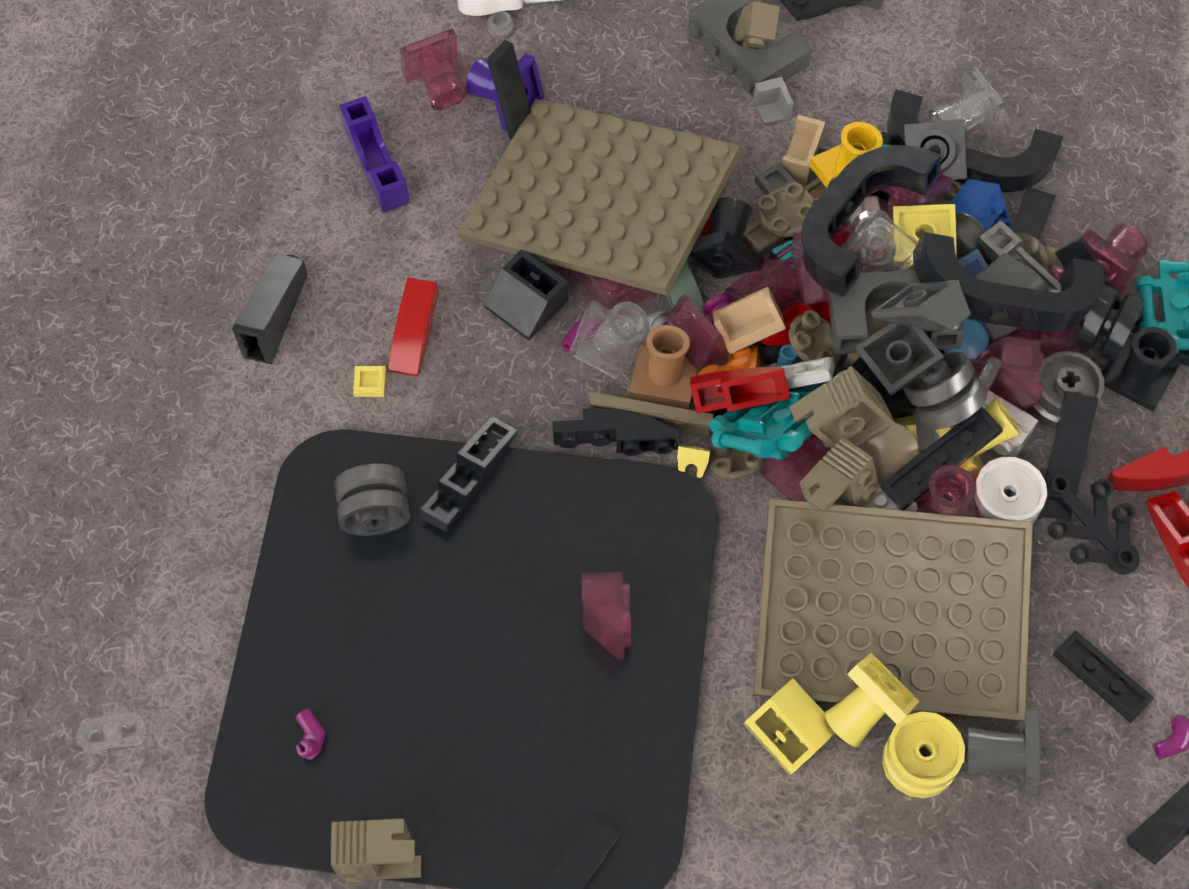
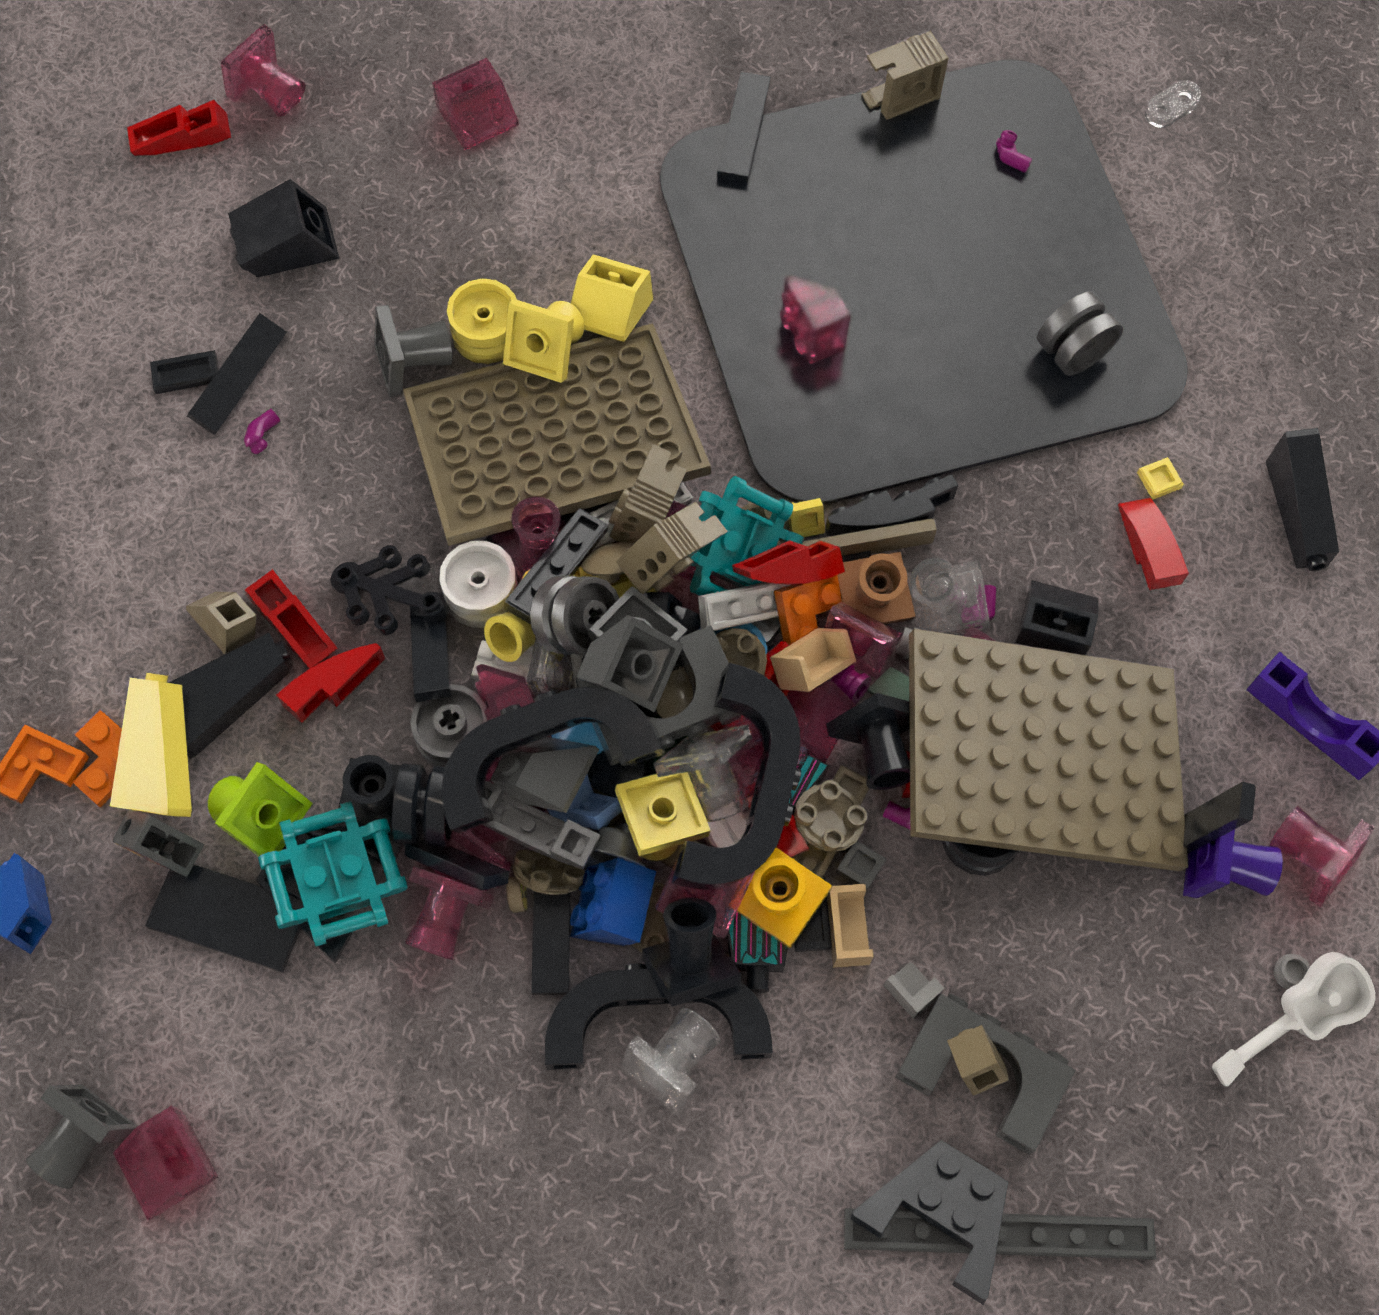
camera: 155 degrees right, 5 degrees up
black slope [419,416,518,532] -> none
black tile [1053,630,1154,723] -> none

